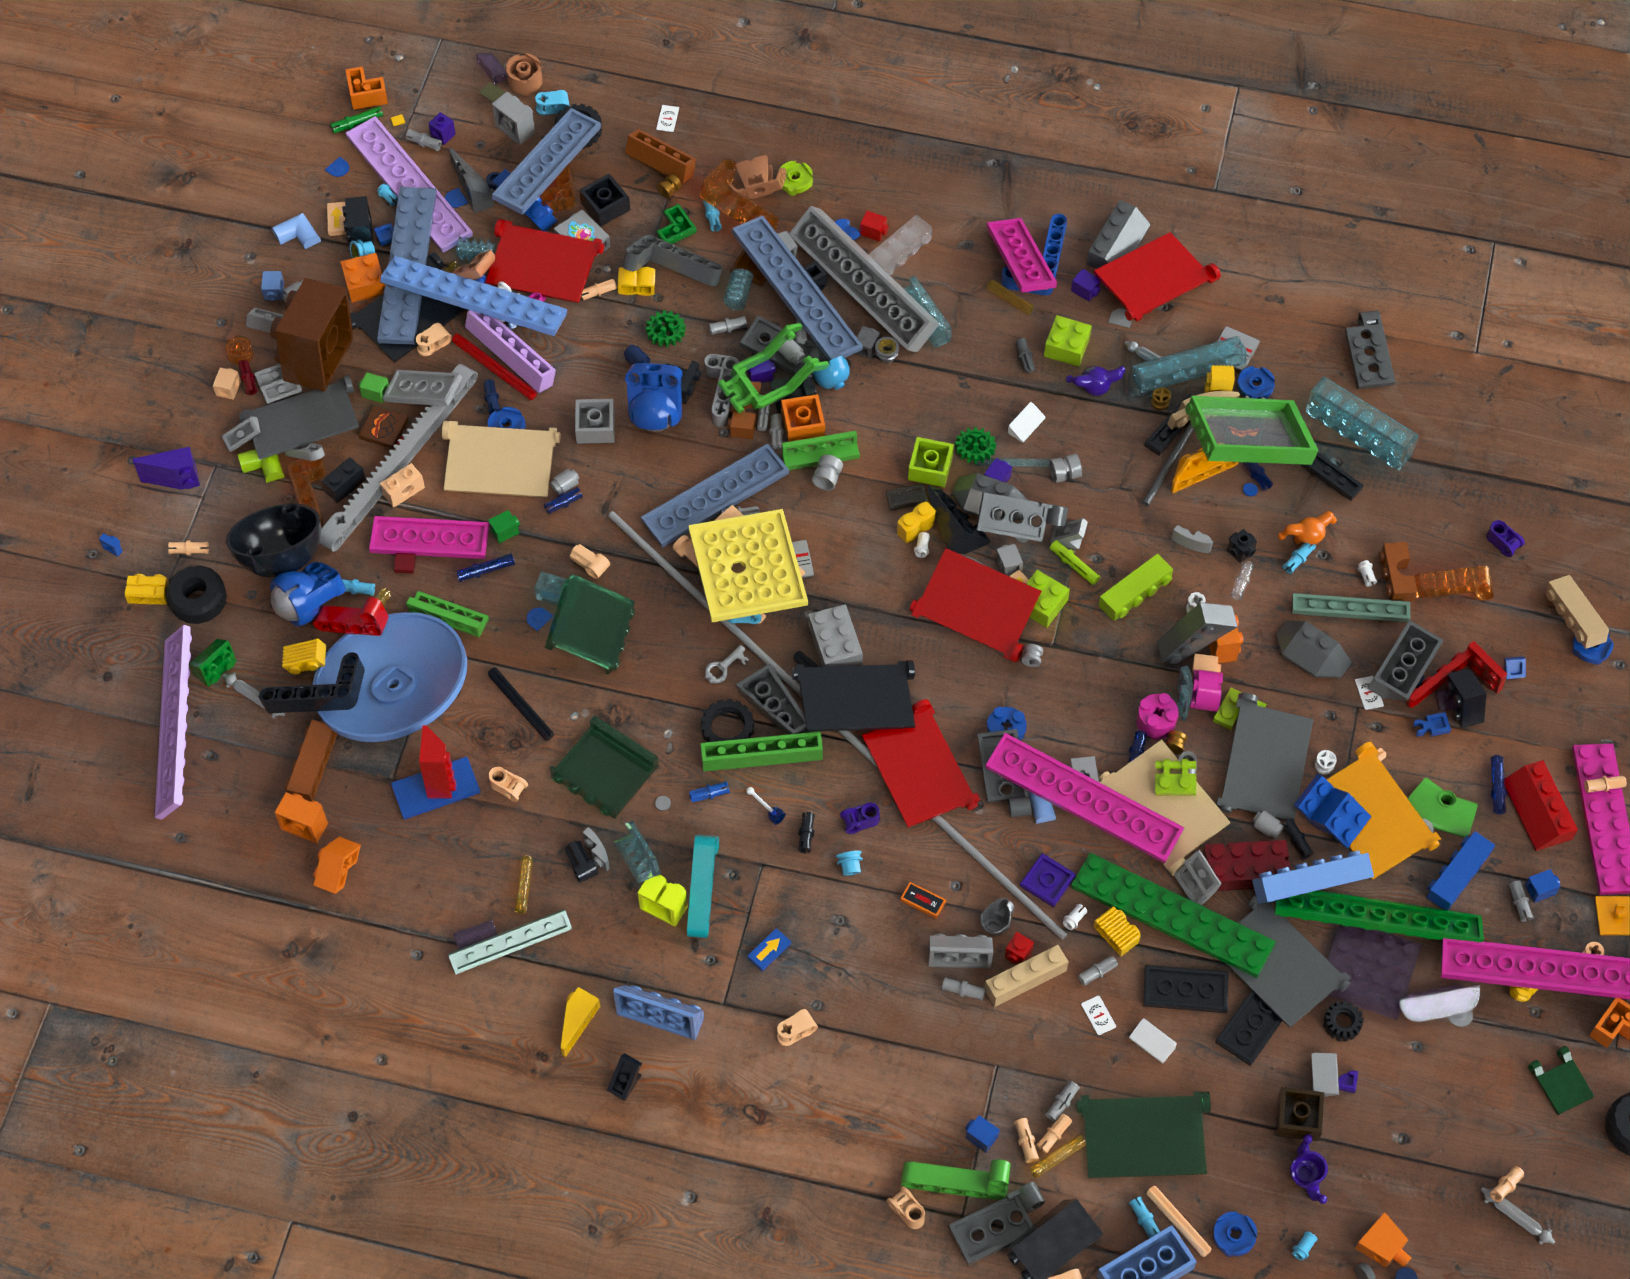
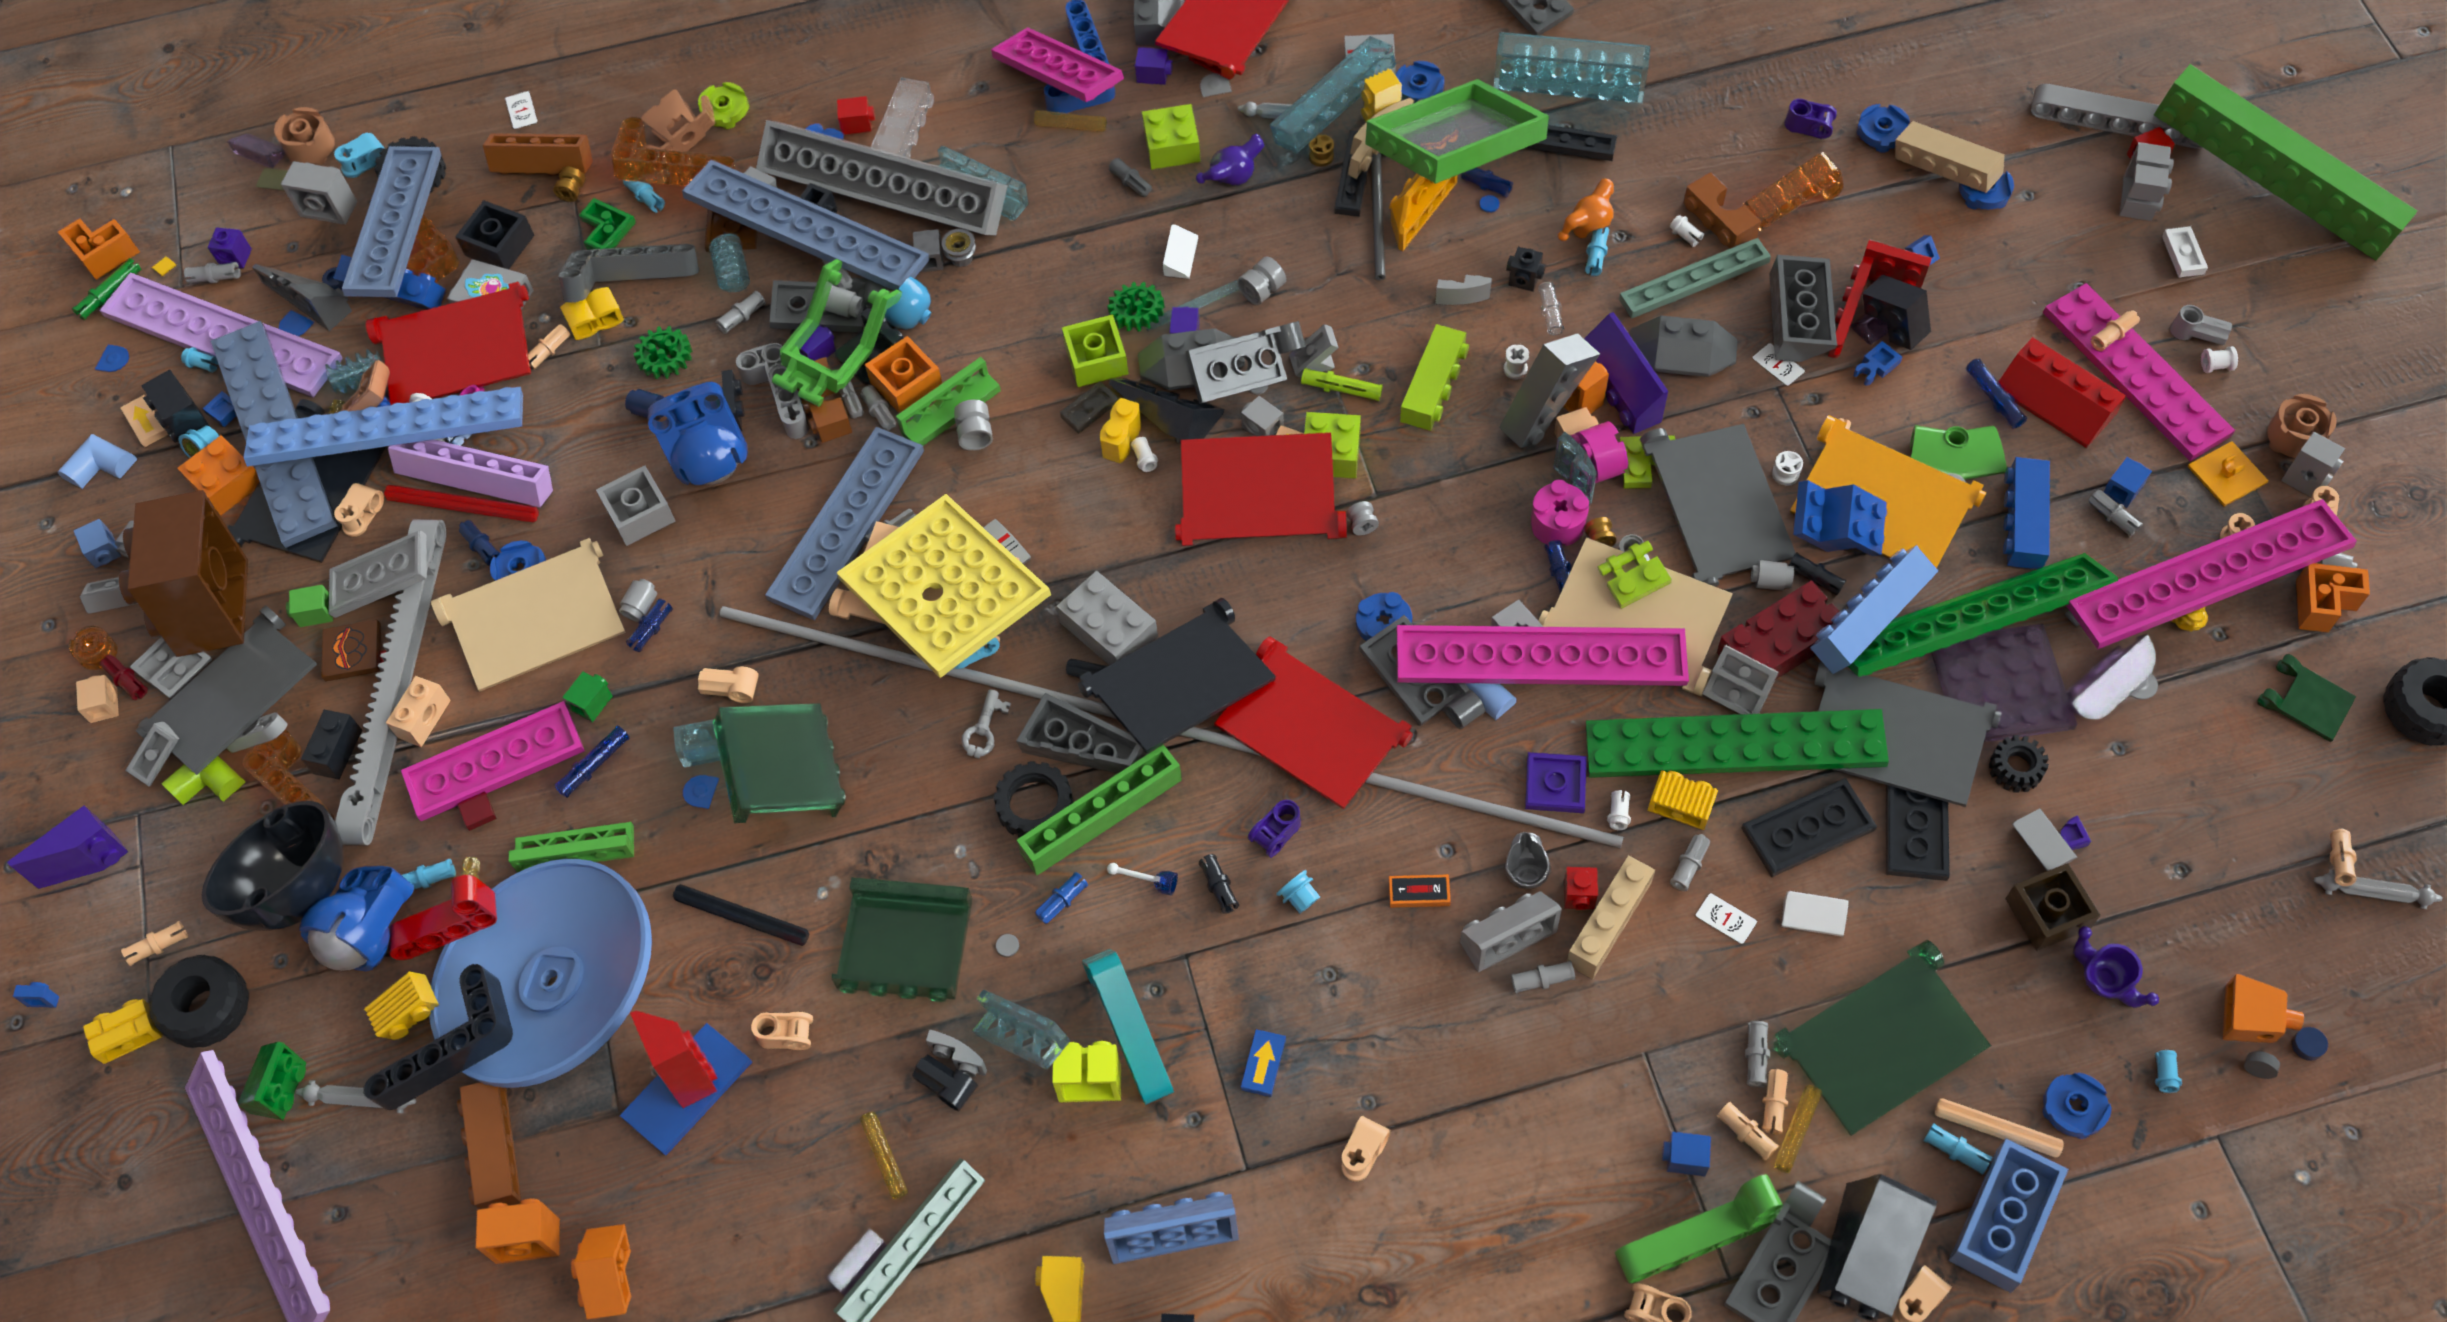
camera: 25 degrees left, 0 degrees up
none -> dark purple slope [1584,312,1668,434]
none -> blue plate [1856,104,1910,153]

